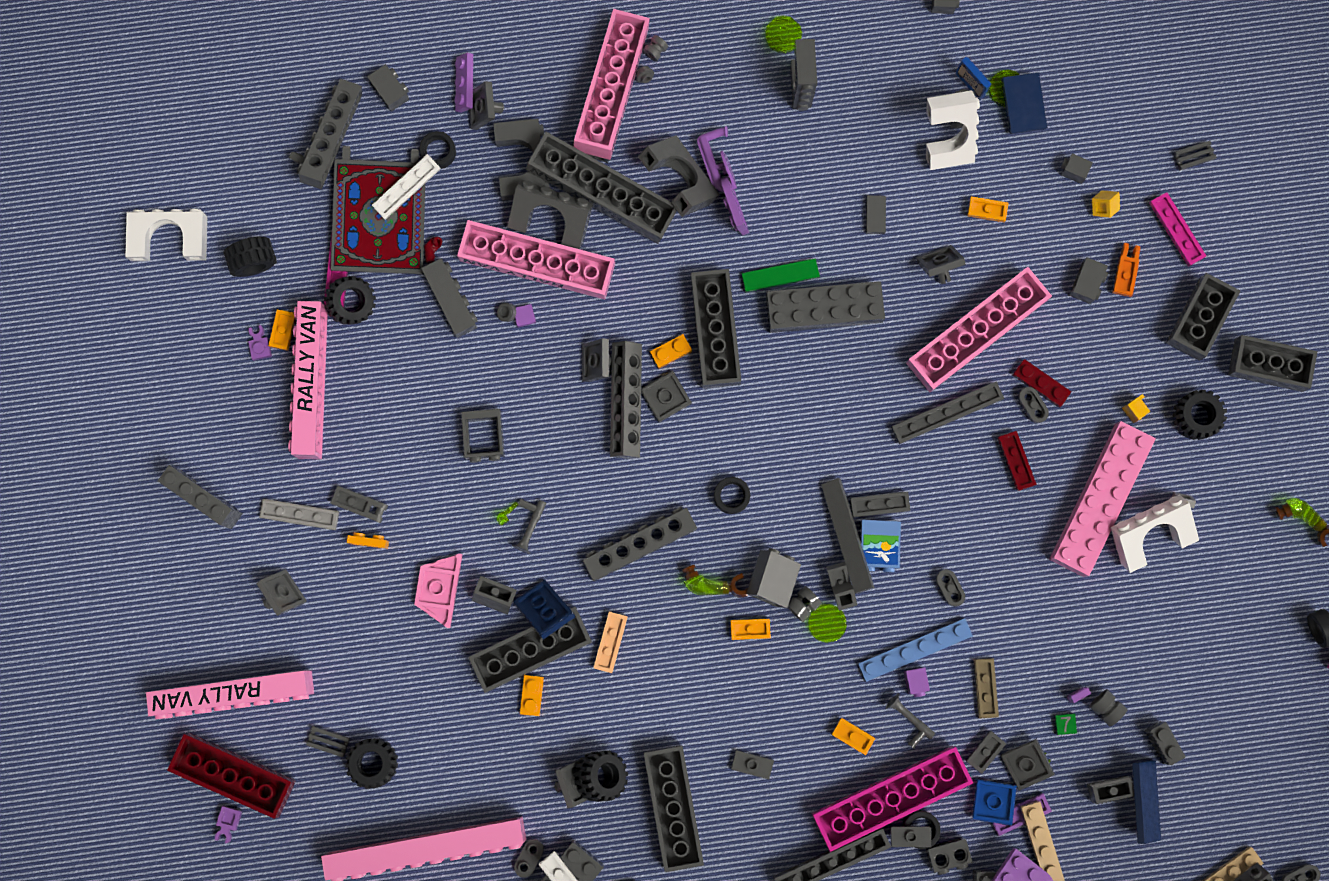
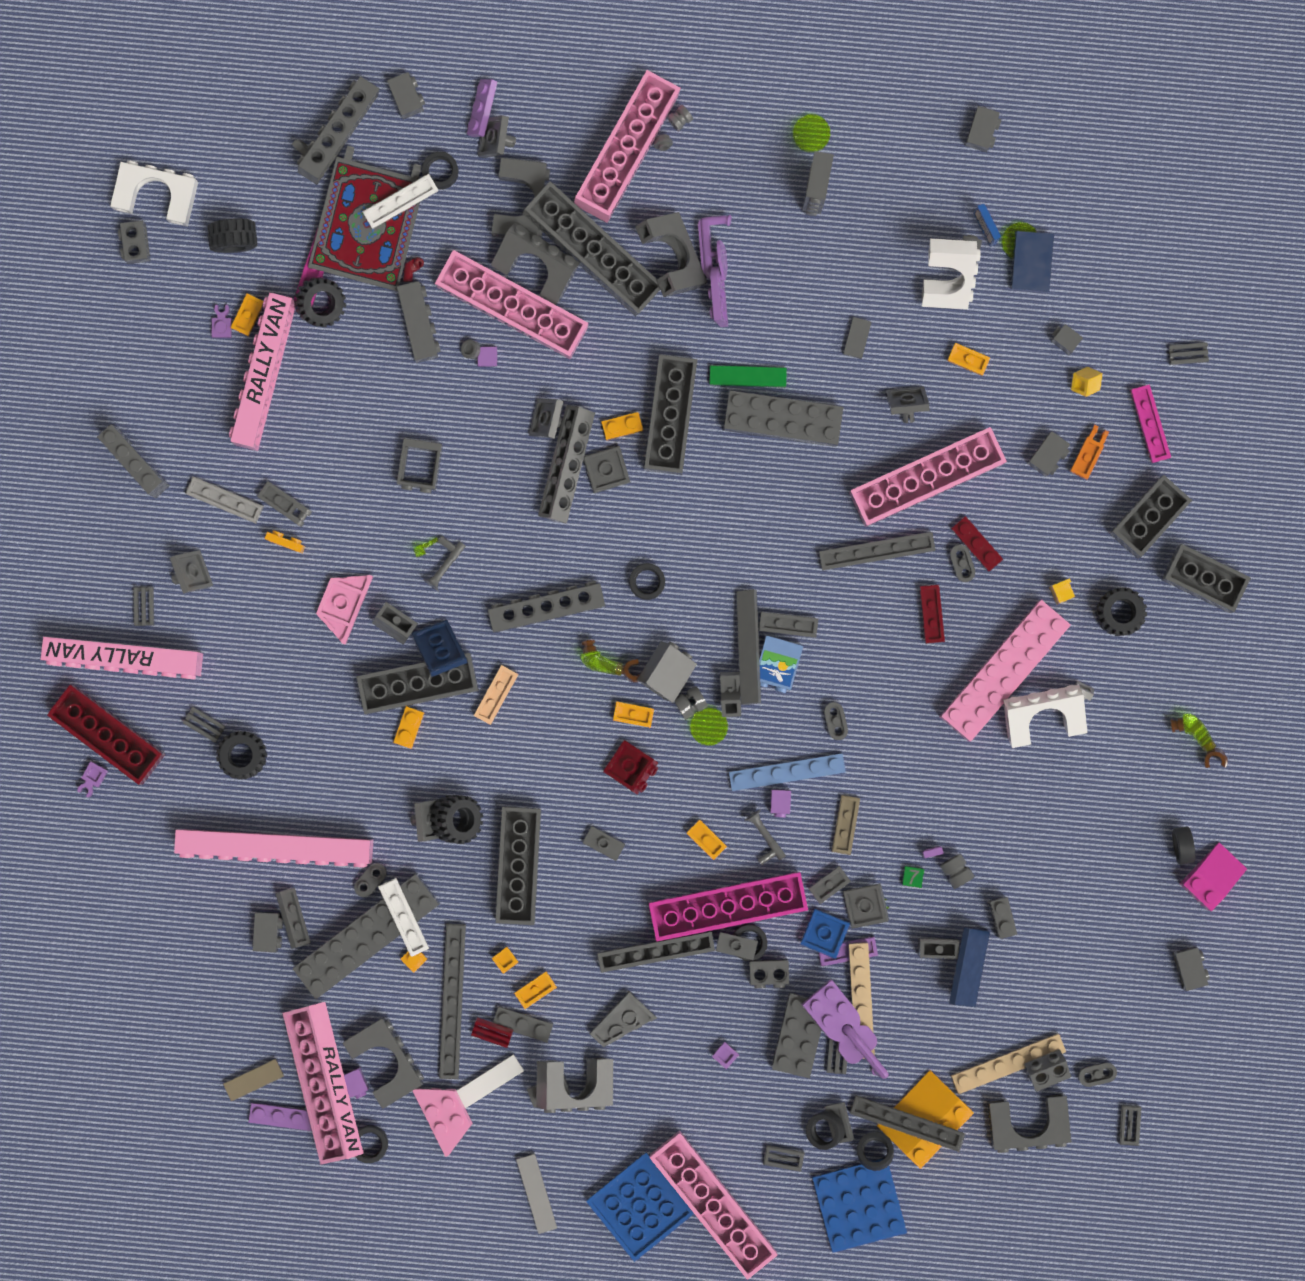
camera: 10 degrees right, 5 degrees up
none -> dark grey brick [118,220,151,264]
none -> dark grey tile [134,587,155,626]
none -> dark red plate [603,740,658,795]

